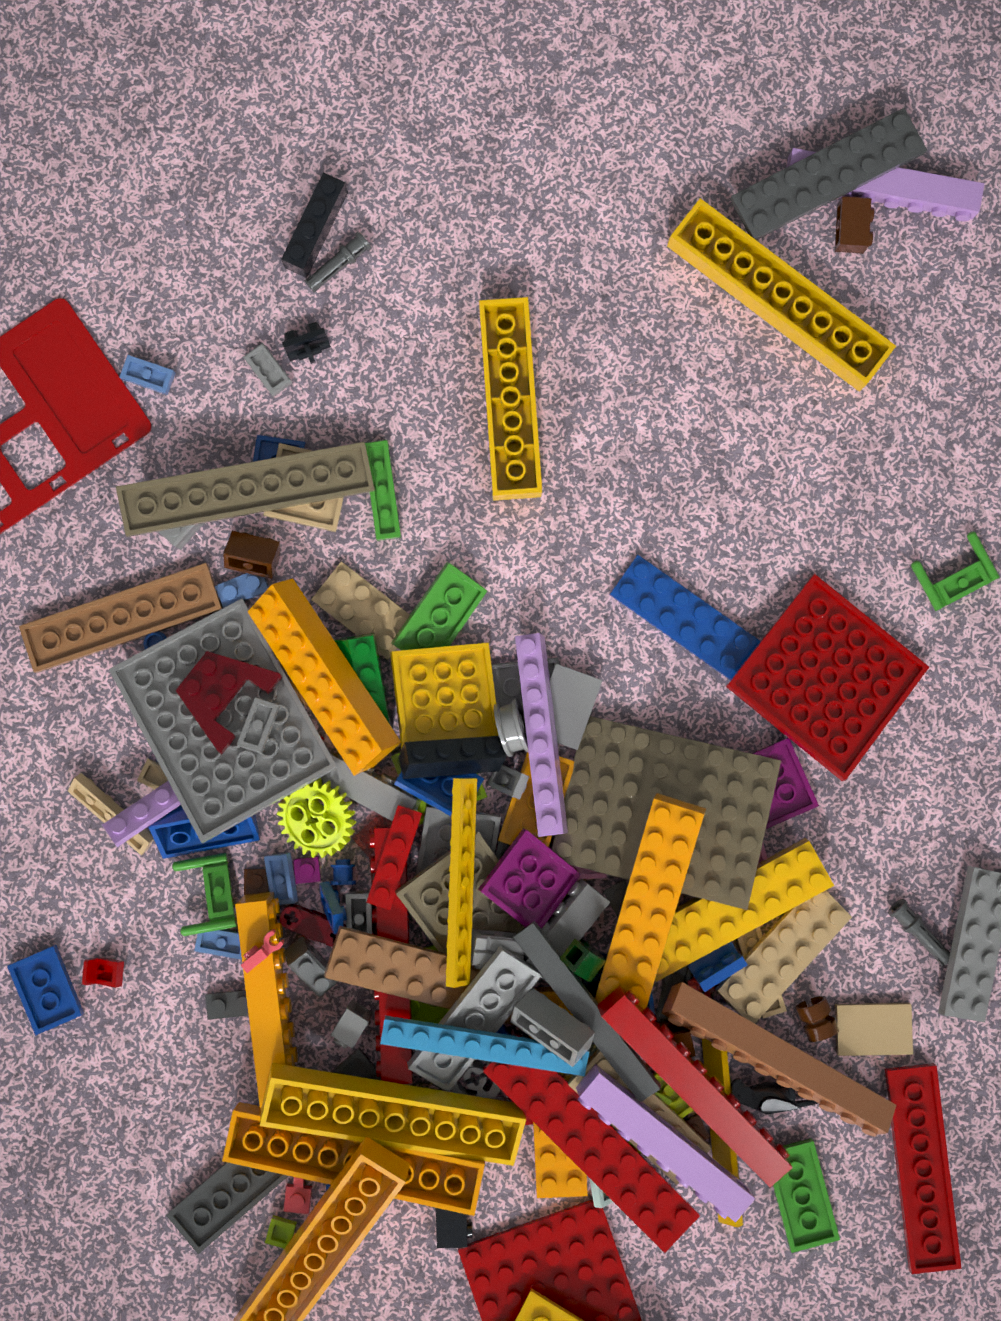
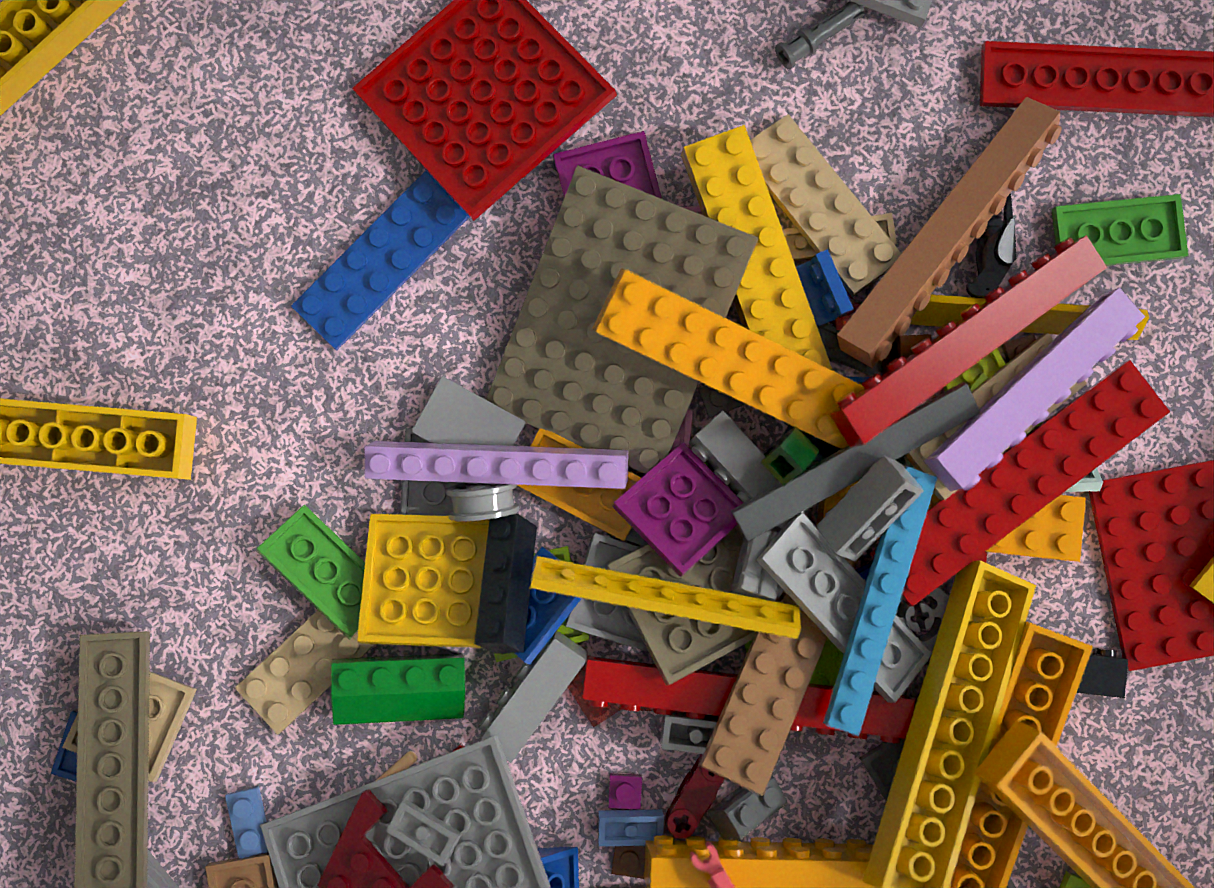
camera: 80 degrees left, 0 degrees up
reddish brown brick [223,530,280,579] -> none
light orange brick [248,578,401,776] -> none
neon yellow gear [277,778,356,858] -> none
coral plate [284,1177,312,1214] -> none
blue plate [319,881,347,934] -> none
blue brick [330,859,356,885] -> none
light grey brick [331,1000,373,1049] -> none
bright green plate [365,440,401,541] -> none
red plate [366,805,423,910] -> none
light grey plate [487,765,529,800] -> none
reddish brown wheel [795,996,839,1042] -> none
tan tile [835,1003,913,1056] -> none

